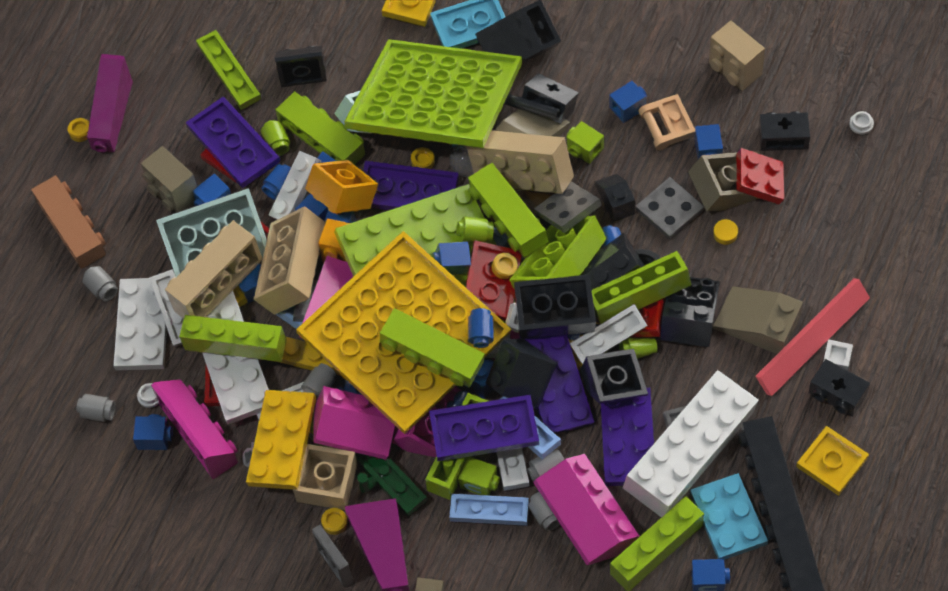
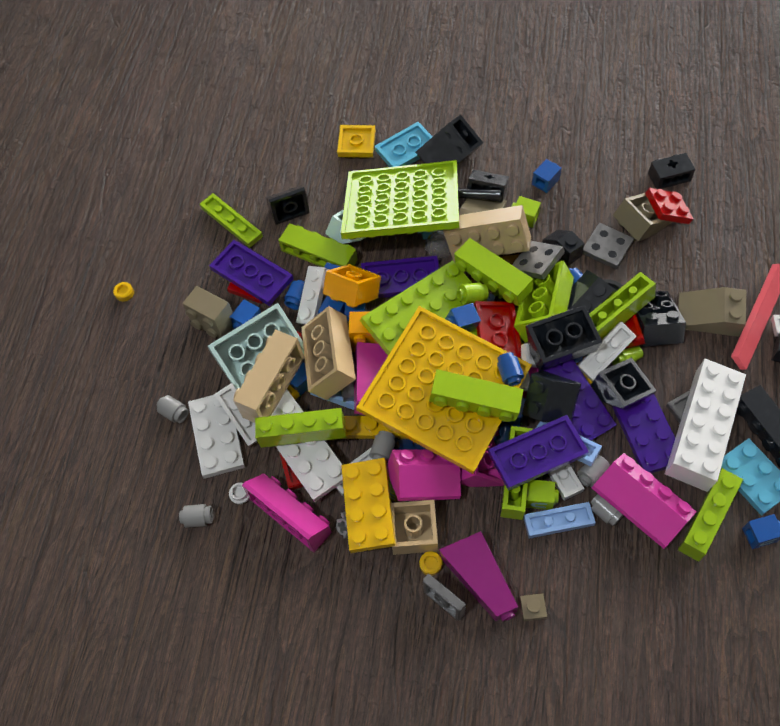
camera: 15 degrees left, 0 degrees up
nougat brick [31,175,106,269] -> none
magenta slope [87,54,133,152] -> none
blue brick [133,414,173,450] -> none
lime brick [260,120,290,156] -> none
dark green plate [355,453,427,517] -> none
yellow tile [411,147,435,169] -> none
yellow tile [492,253,518,279] -> none
light nougat plate [638,94,695,150] -> none
blue brick [694,124,723,159] -> none
tan brick [709,21,765,91] -> none
yellow tile [713,219,738,245] -> none
white plate [849,111,874,135] -> none

